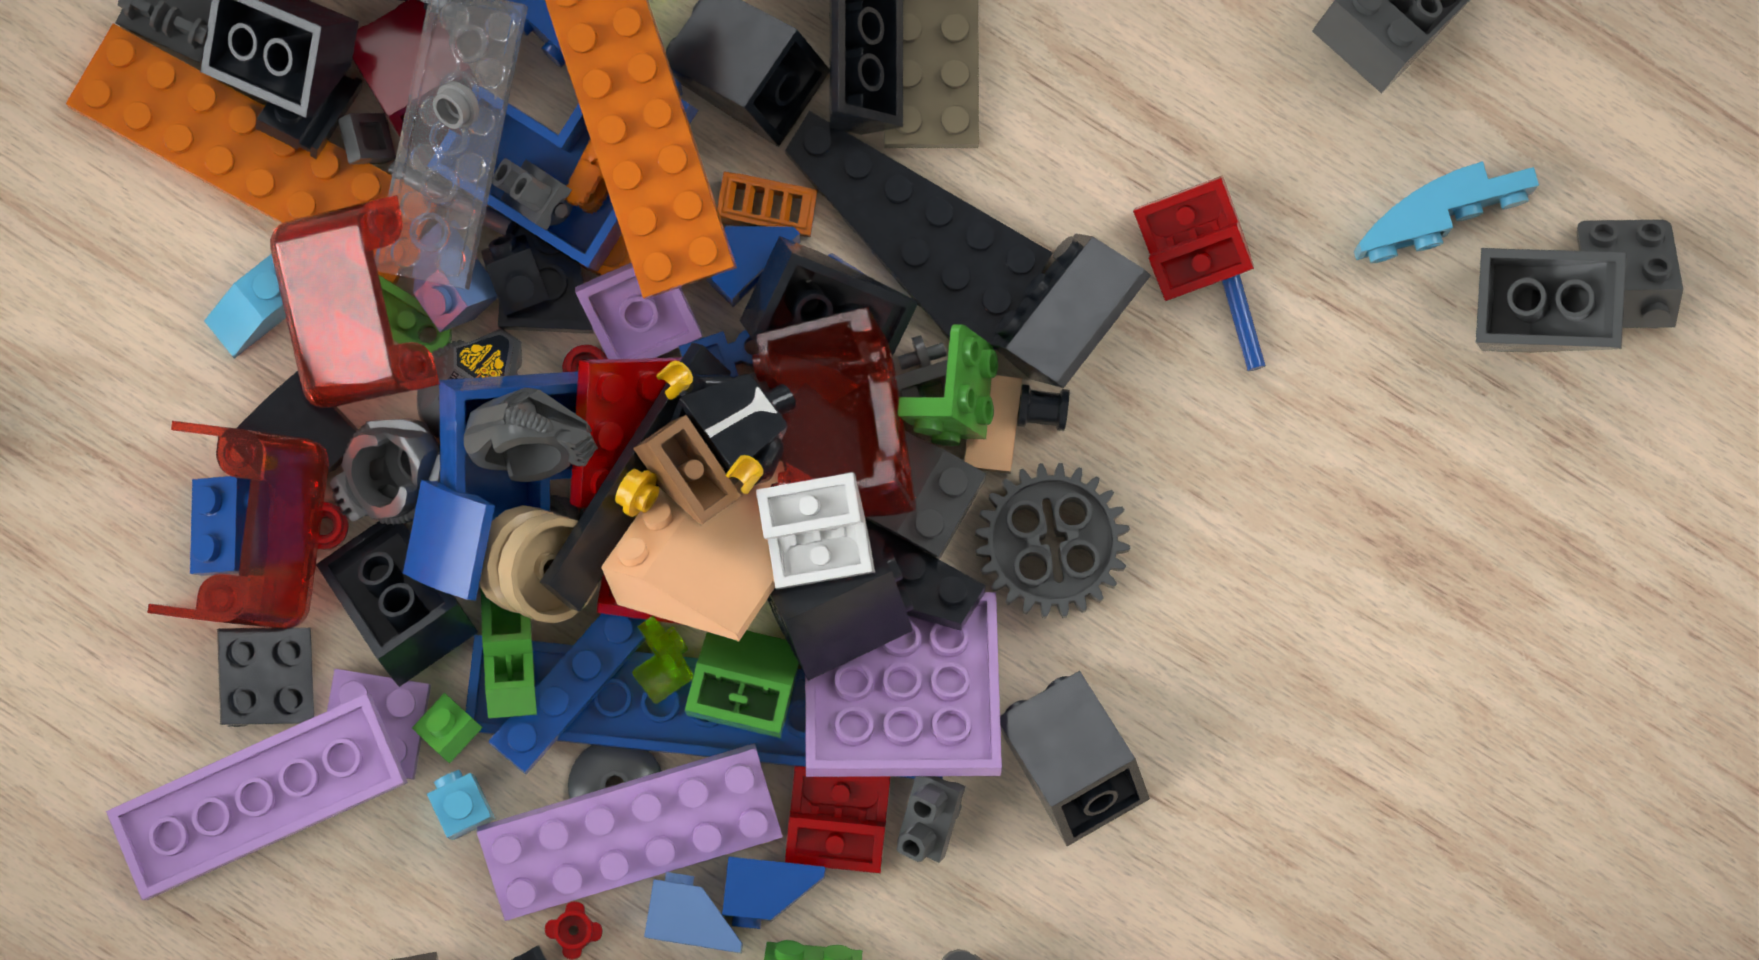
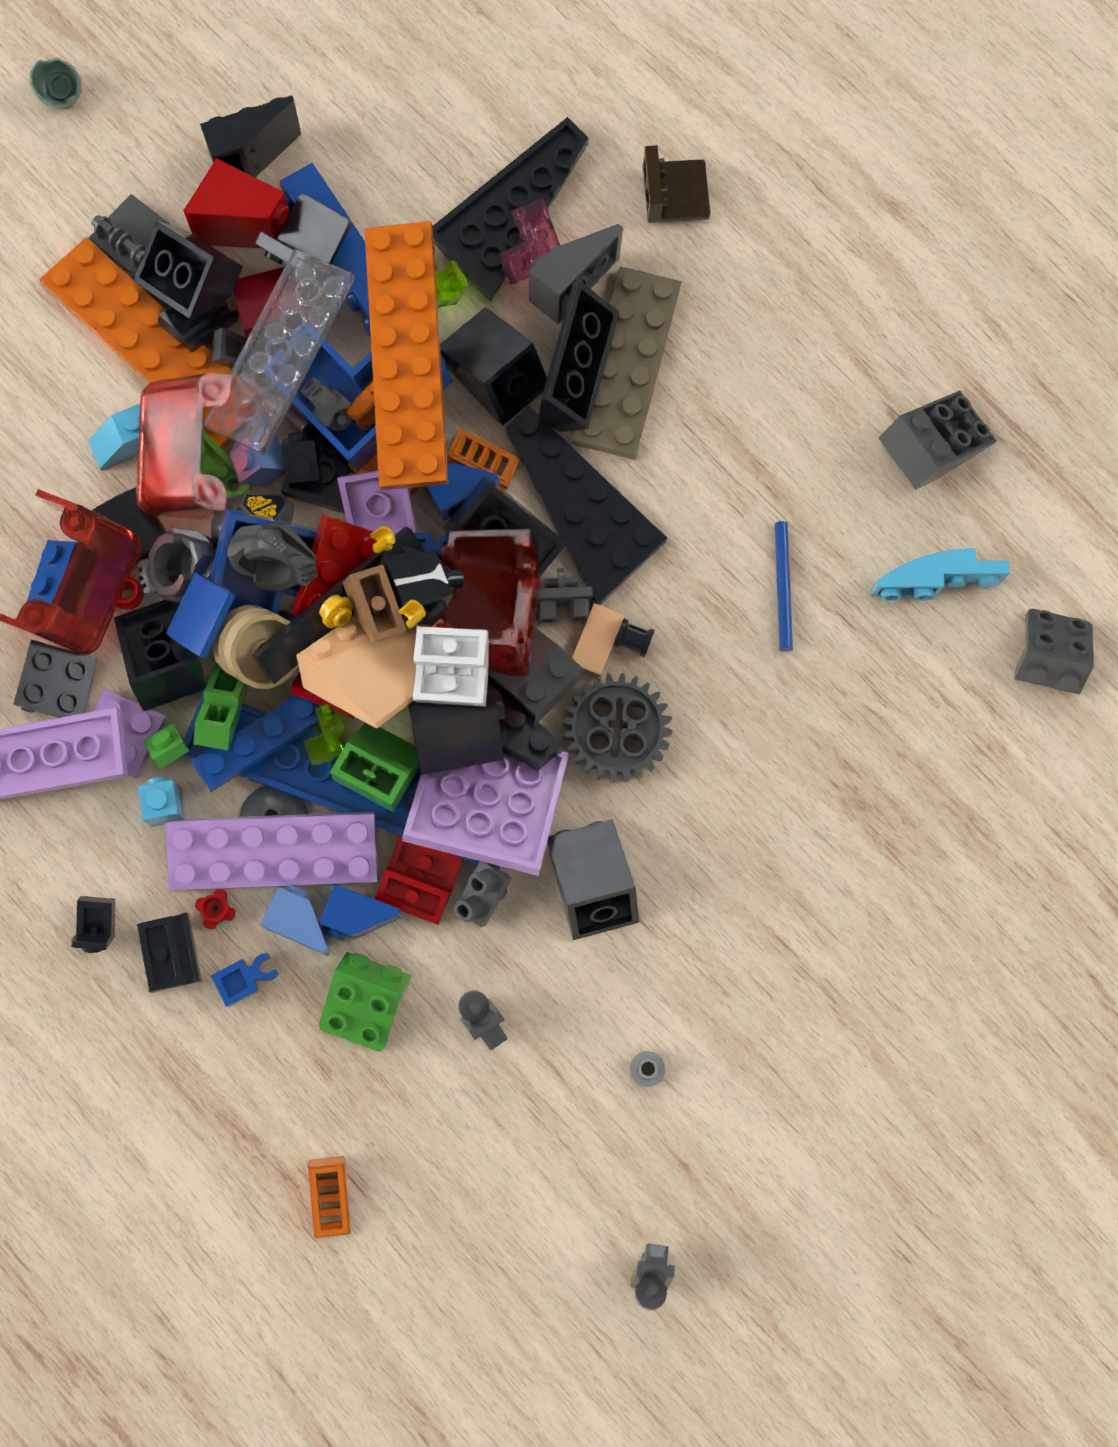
camera: 10 degrees right, 5 degrees down
light grey plate [433,81,479,129] -> none
bright green bracket [898,324,998,446] -> none
slope [990,233,1151,388] -> none
red slope [1133,175,1254,301] -> none
dark grey slope [1476,248,1627,353] -> none

